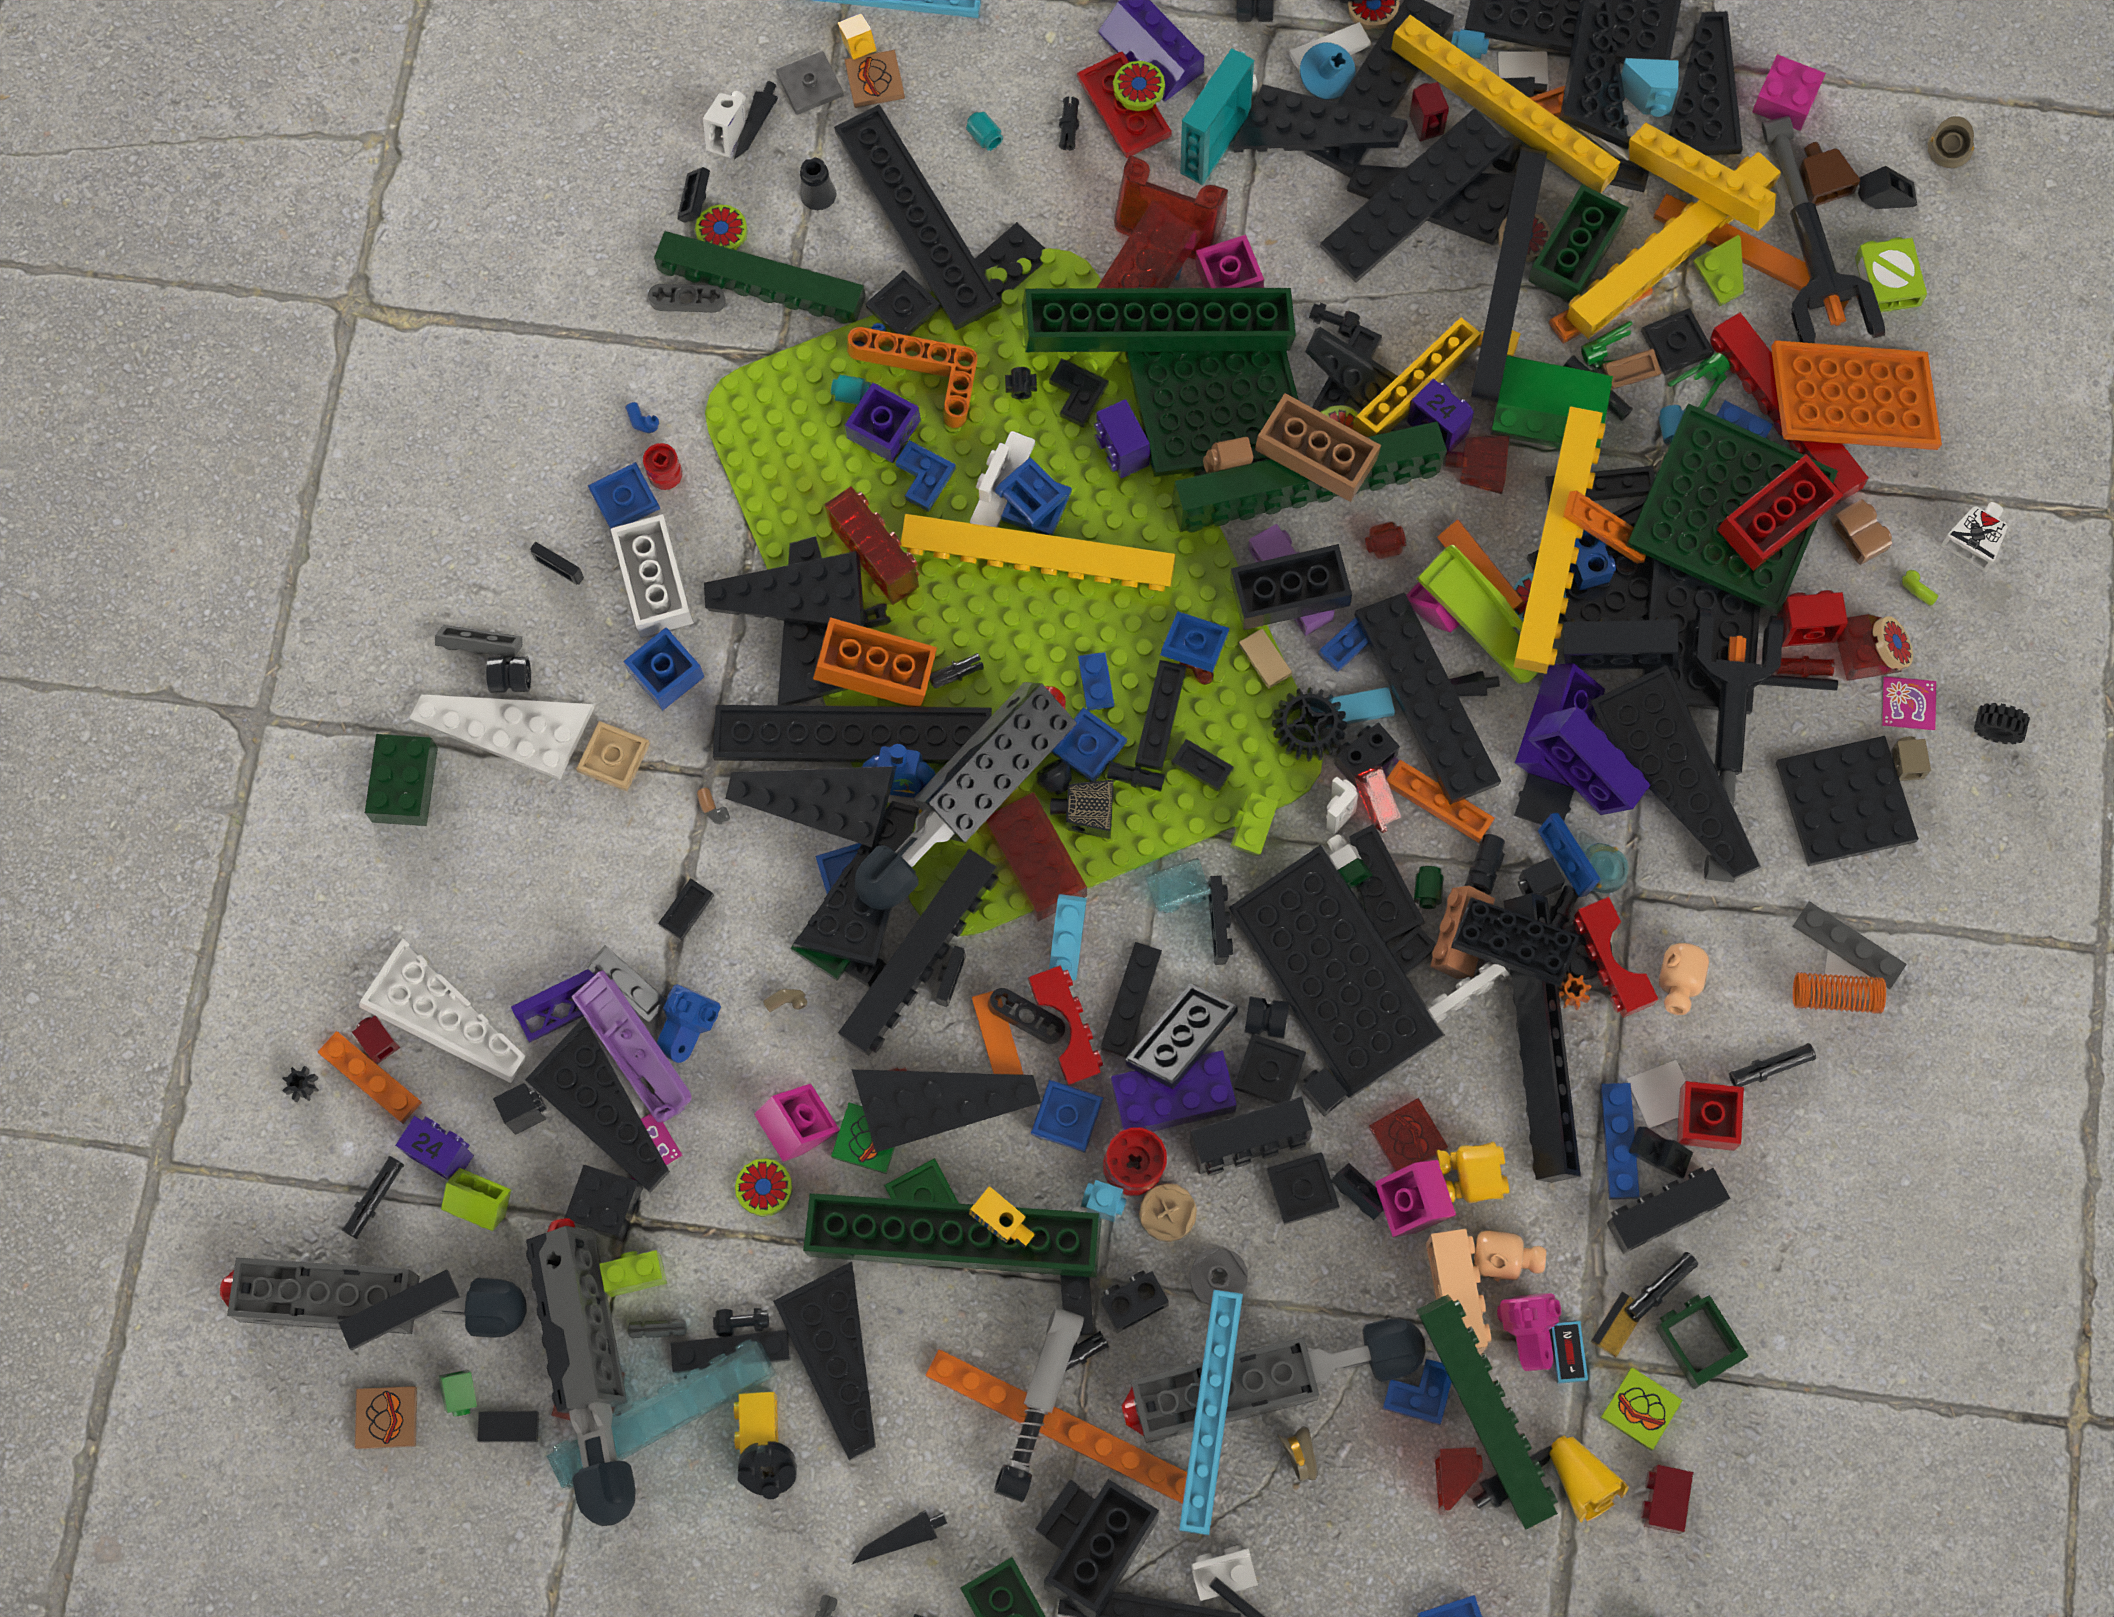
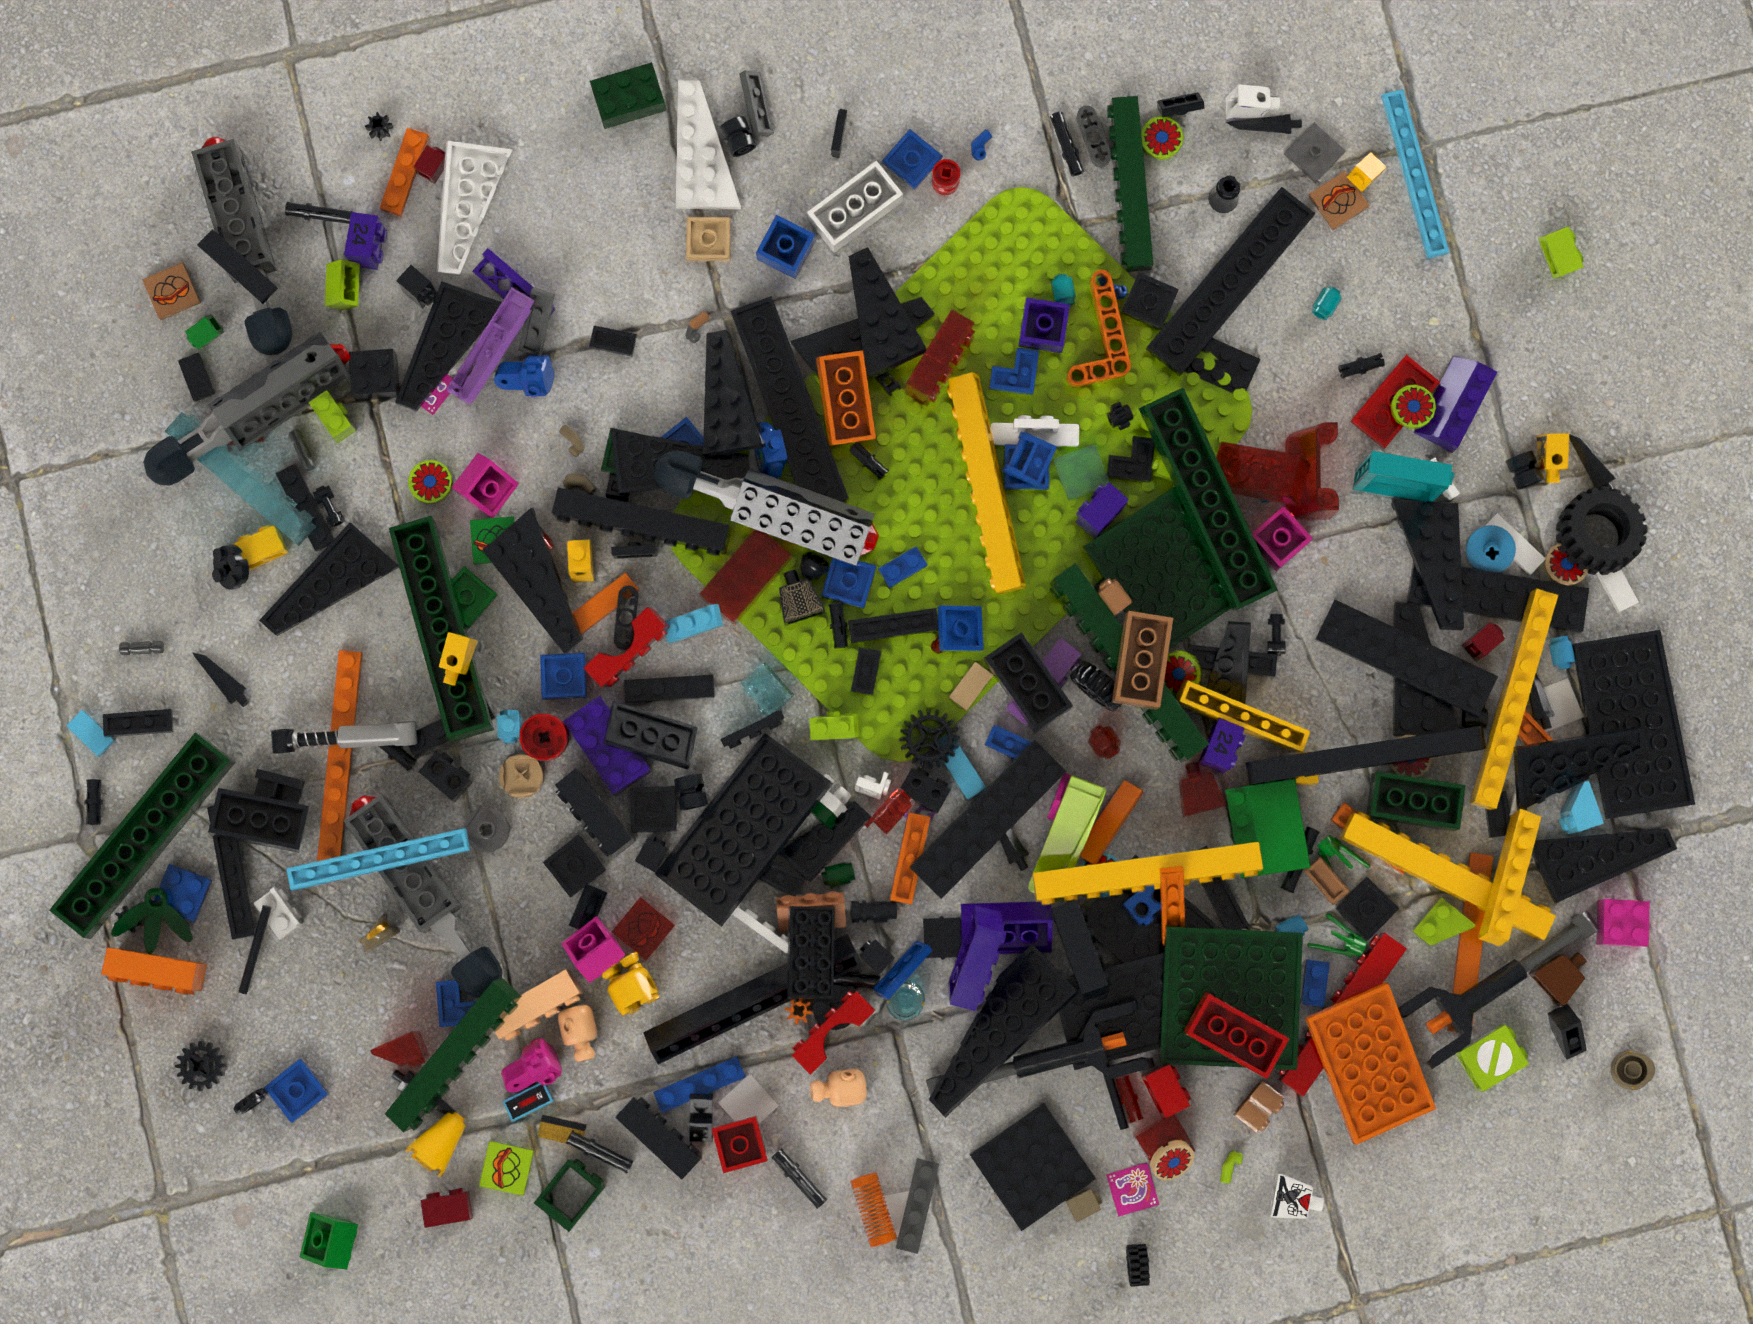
camera: 60 degrees right, 10 degrees up
none -> dark tan arm [563,474,597,495]
none -> yellow torso [567,539,594,583]
none -> black pin [1050,111,1084,177]
none -> clear light blue tile [1053,444,1109,501]
none -> black gear [1070,661,1122,711]

